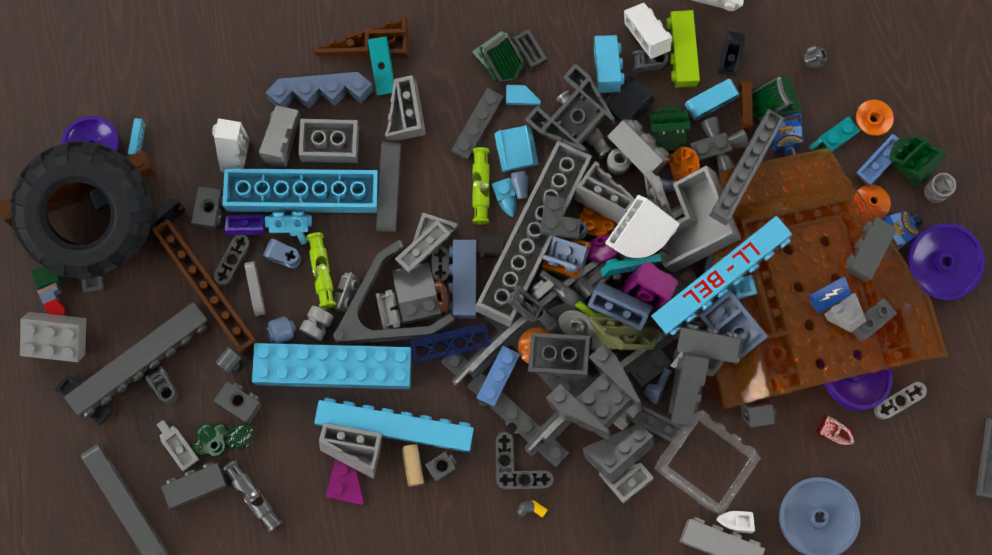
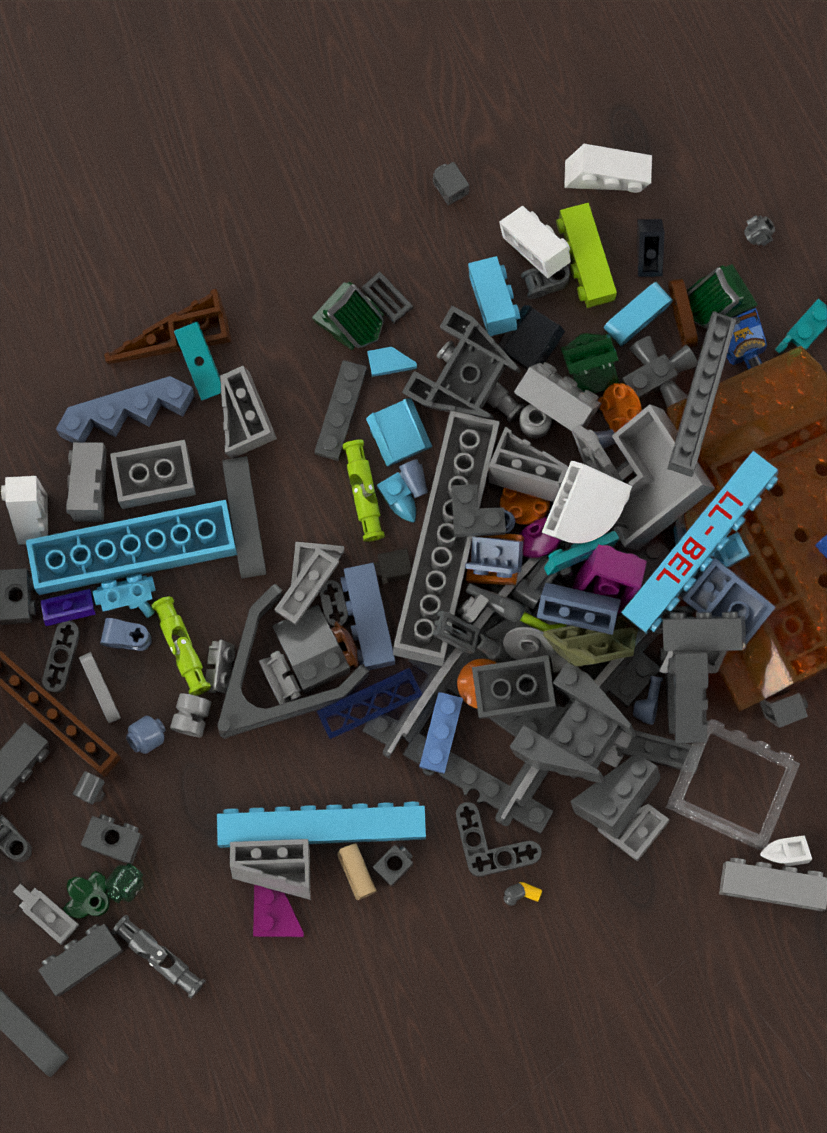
camera: 10 degrees left, 0 degrees up
medium azure brick [252,343,412,389] -> none

